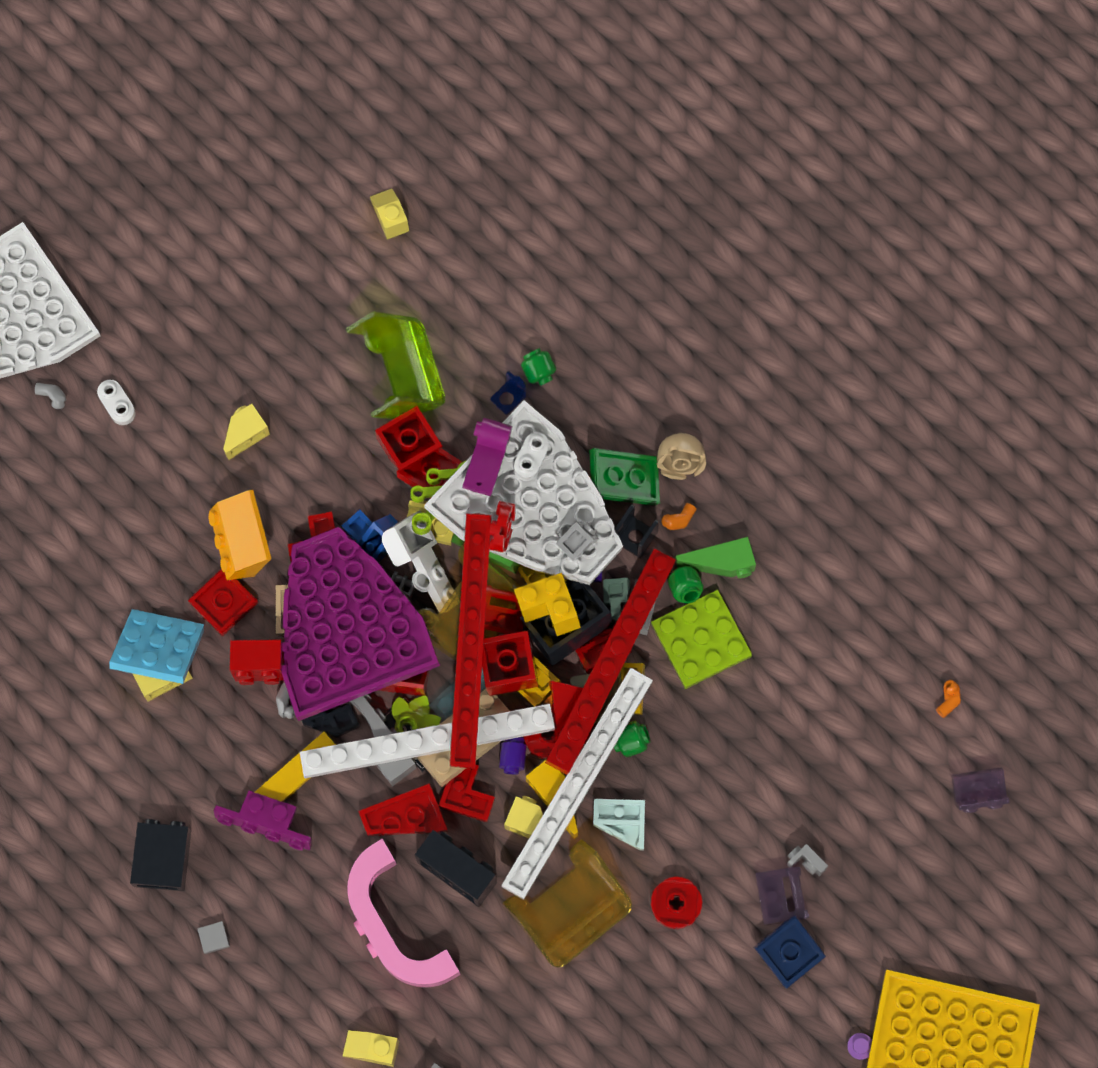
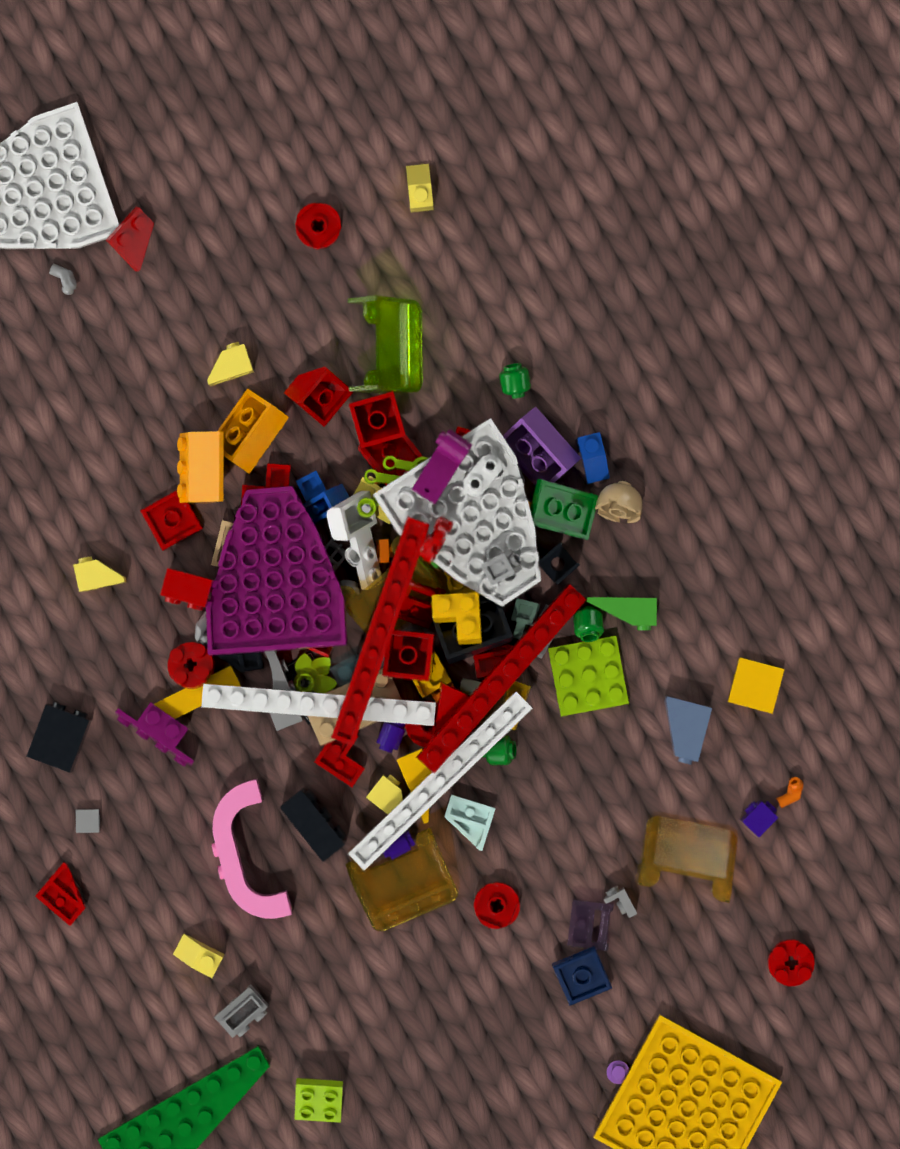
camera: 10 degrees right, 15 degrees up
white plate [97,380,135,425] -> none
medium azure plate [109,609,204,684] -> none
red wing [358,783,448,836] -> none
clear blue bracket [490,371,526,415] -> none
orange arm [661,503,697,530] -> none
clear purple bracket [952,767,1010,813] -> none
none -> red wing [35,862,86,926]
none -> red wing [106,207,154,272]
none -> red plate [167,642,215,689]
none -> light orange slope [218,388,289,474]
none -> red slope [284,366,353,427]
none -> red plate [295,203,342,250]
none -> orange plate [376,539,393,563]
none -> dark purple brick [383,830,415,860]
none -> medium lavender slope [503,406,581,486]
none -> blue slope [576,432,610,484]
none -> clear yellow windscreen [635,816,738,903]
none -> sand blue slope [664,696,712,765]
none -> yellow tile [727,657,784,714]
none -> dark purple brick [741,800,778,838]
none -> red plate [767,939,815,986]

